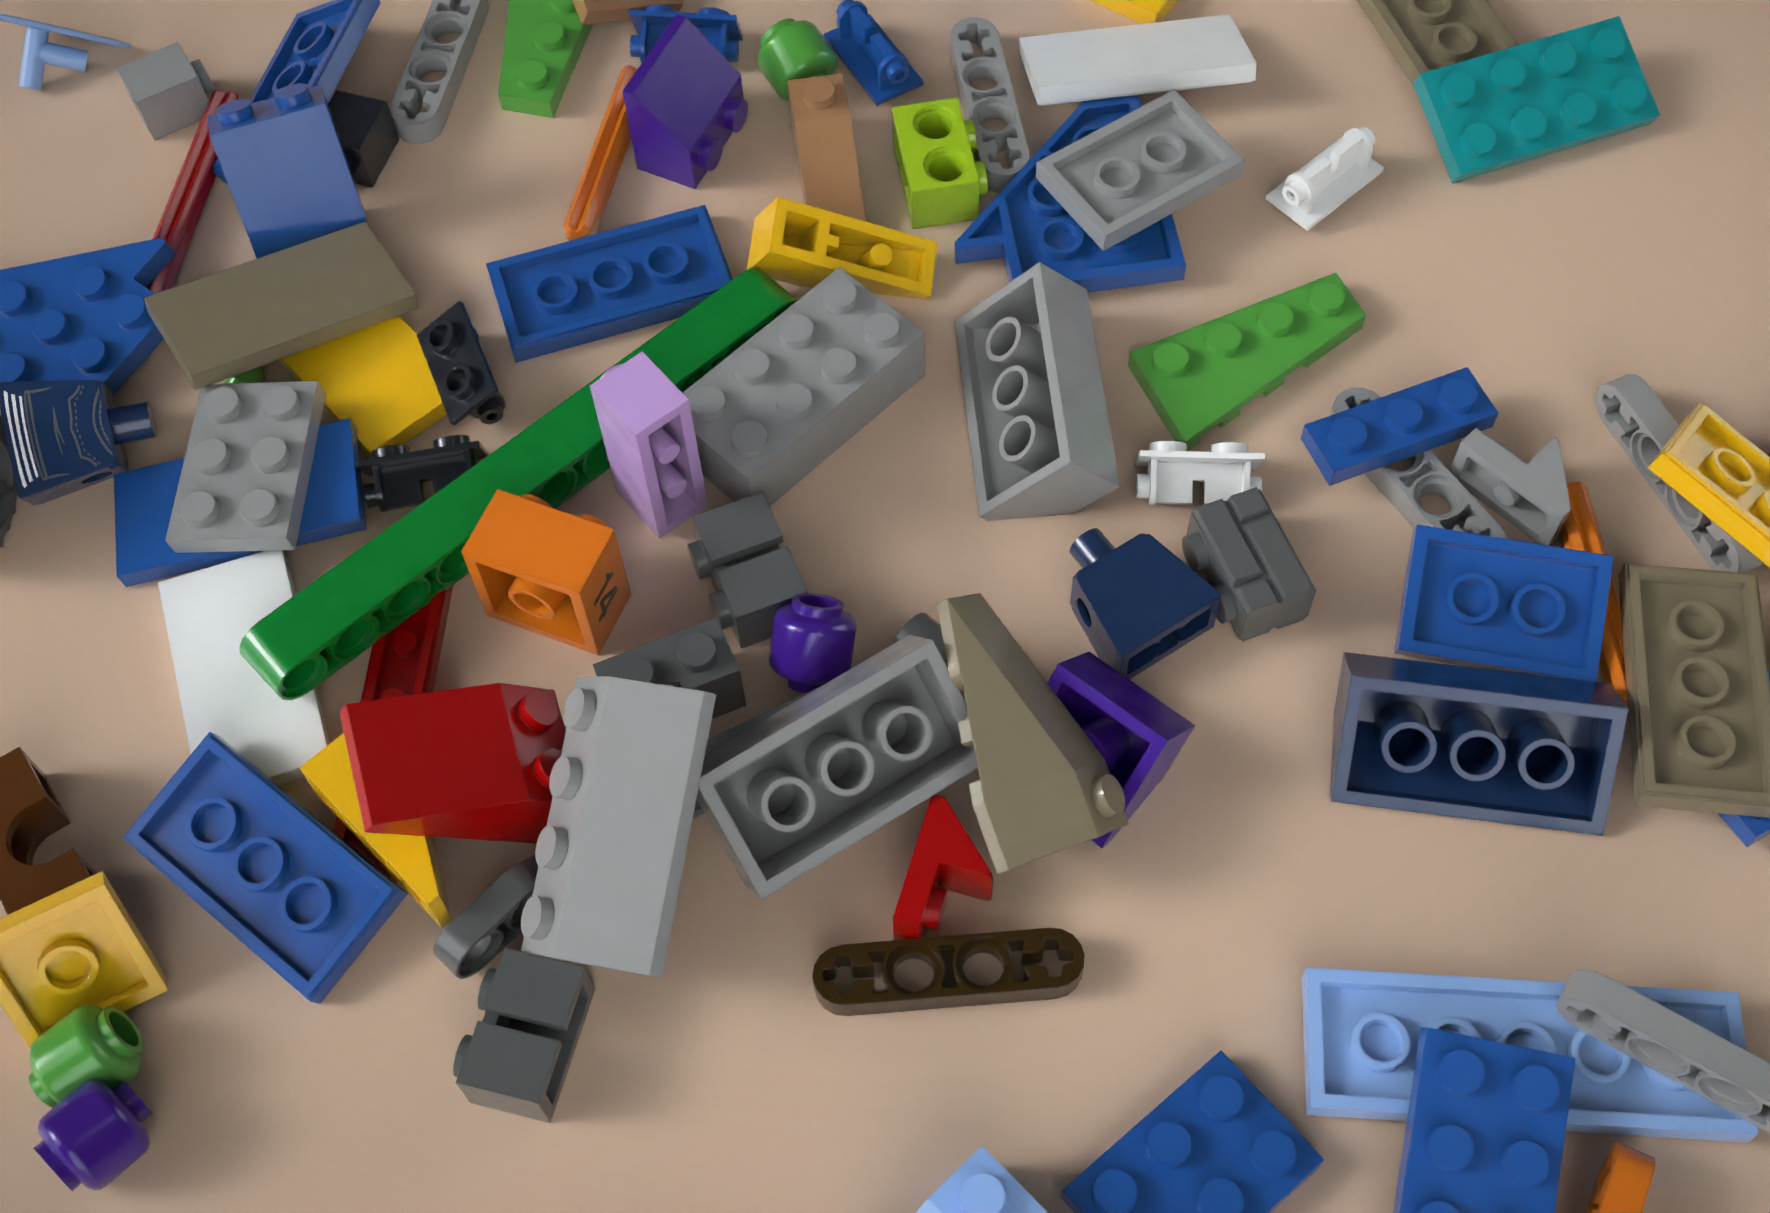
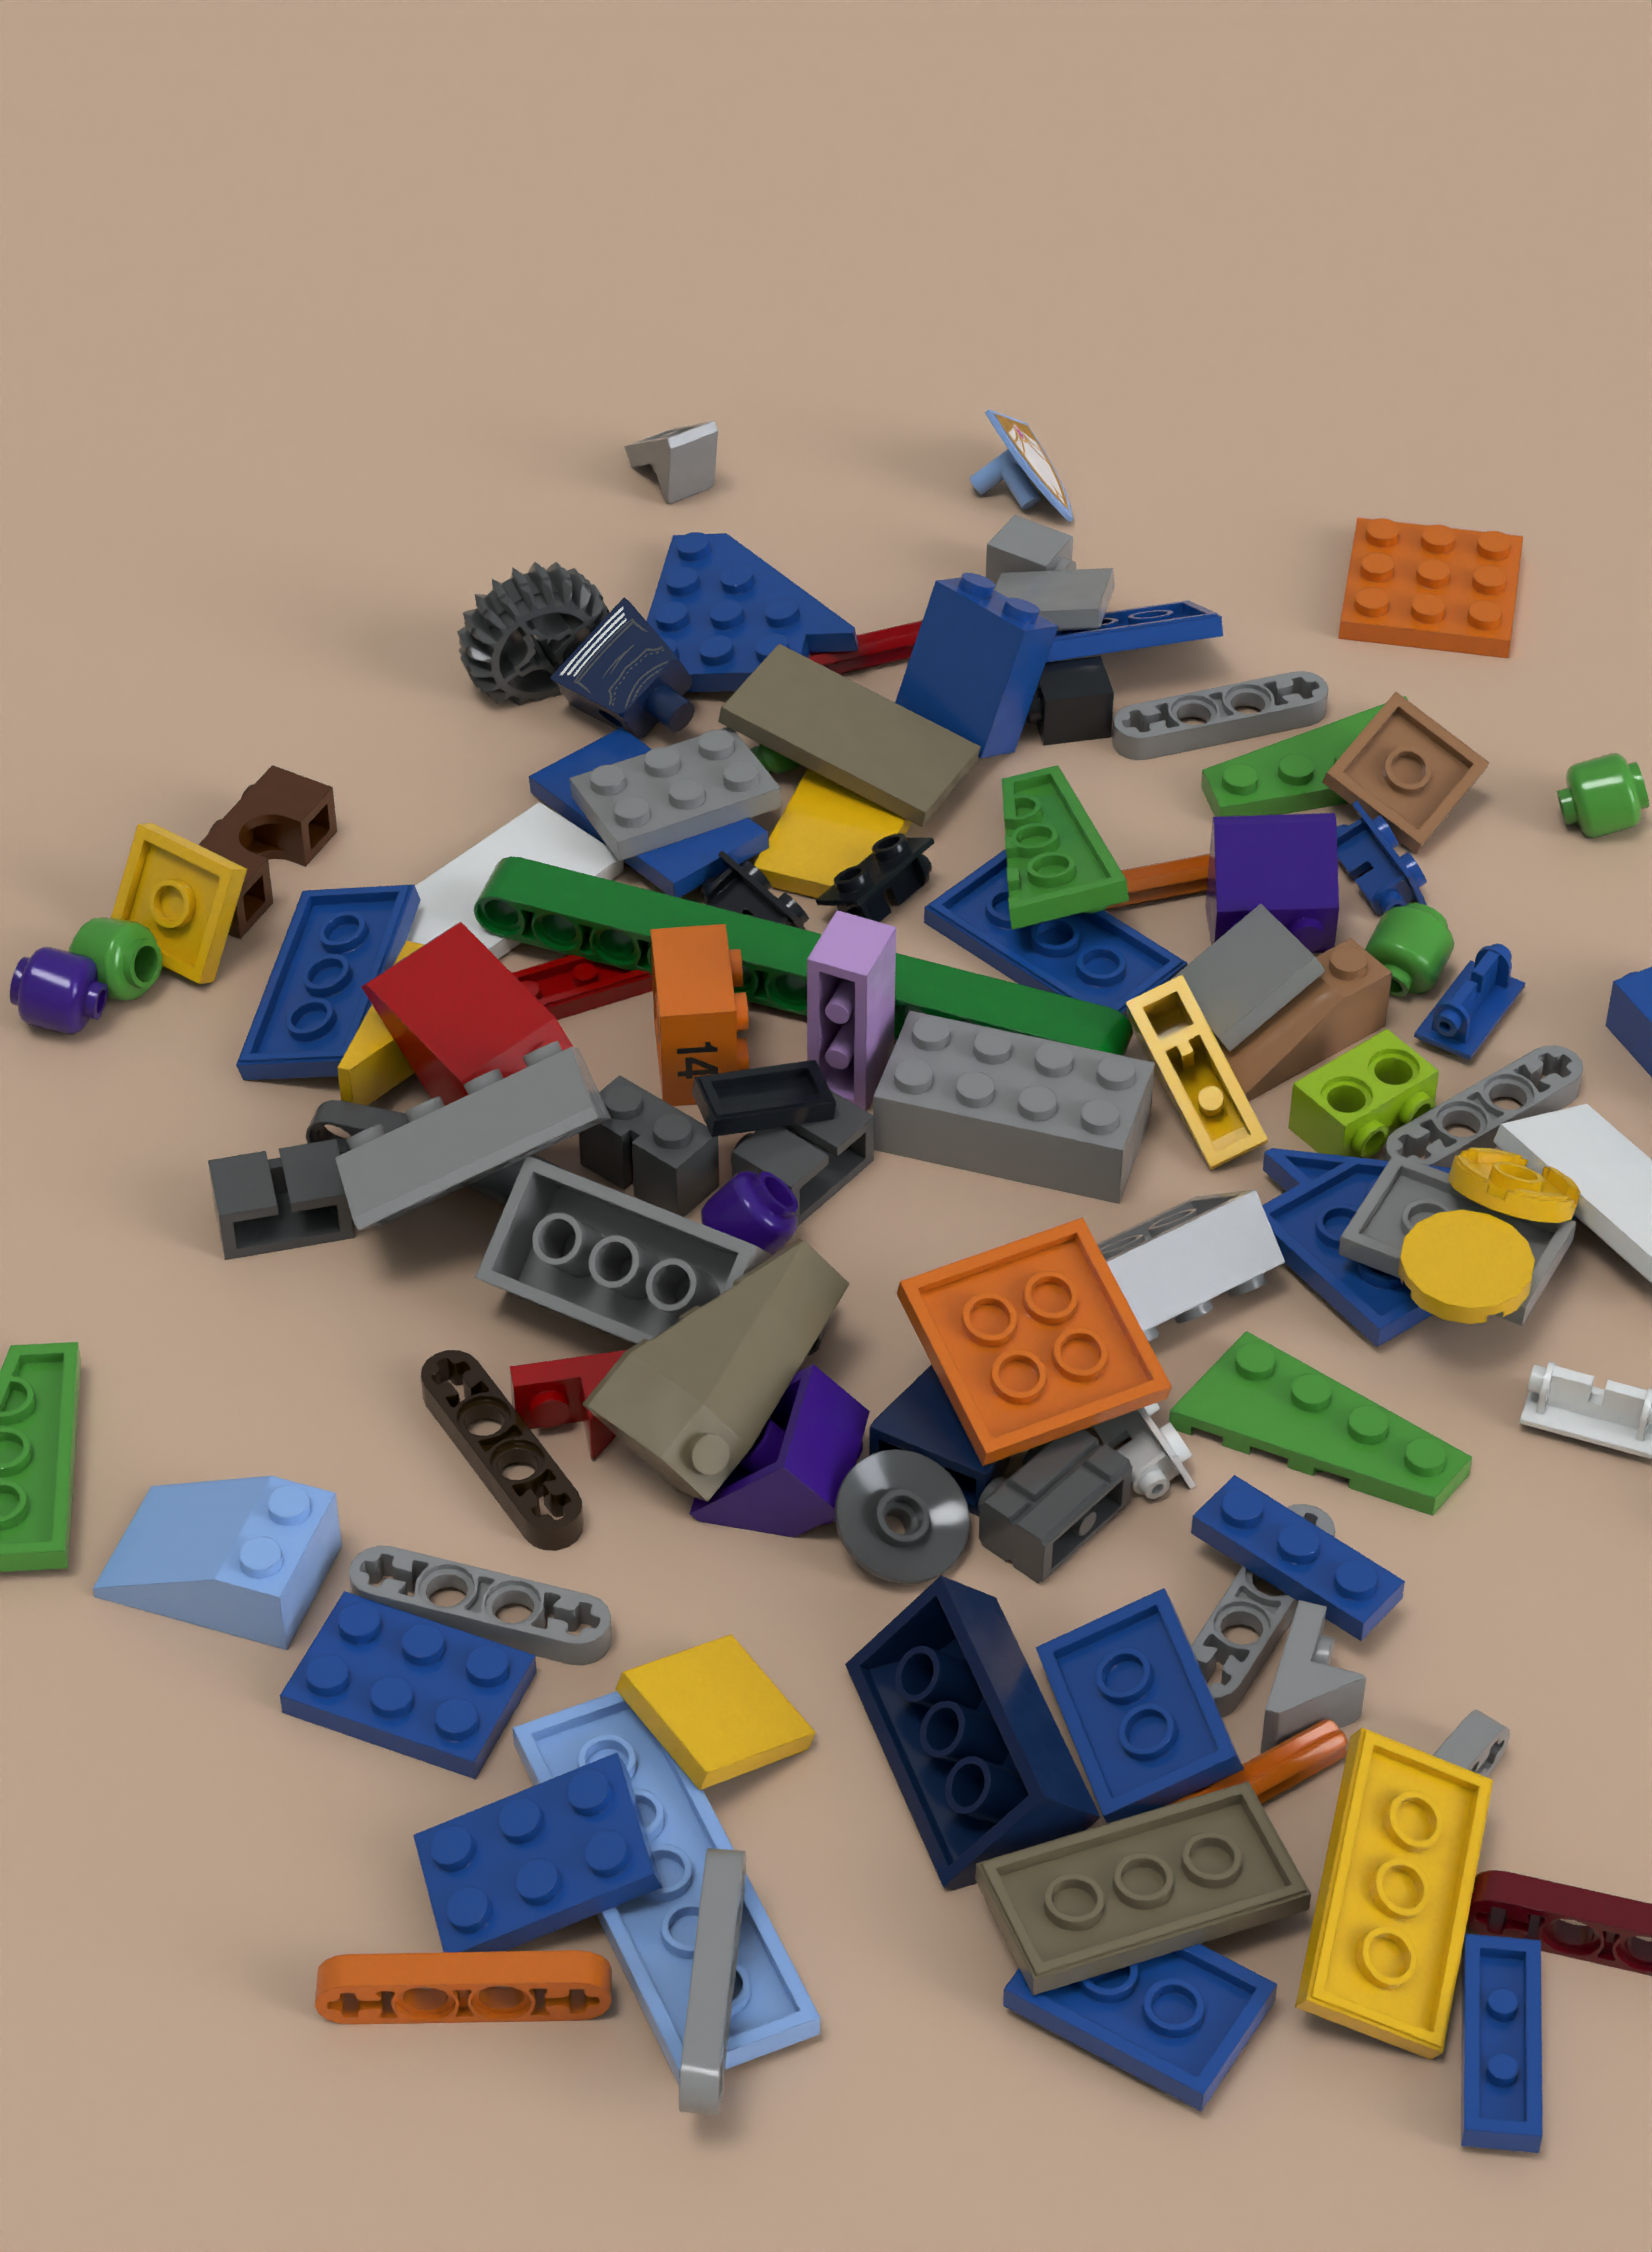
camera: 60 degrees right, 15 degrees down
none -> light grey beam [349,1545,612,1666]
none -> yellow tile [615,1634,816,1790]
none -> black tile [692,1060,836,1137]
none -> dark grey dish [834,1450,970,1584]
none -> orange plate [897,1217,1172,1466]
none -> light grey tile [994,568,1115,631]
none -> bright green wing [1002,765,1129,930]
none -> light grey tile [1169,903,1326,1052]
none -> yellow tile [1398,1210,1535,1324]
none -> yellow tile [1447,1147,1581,1223]

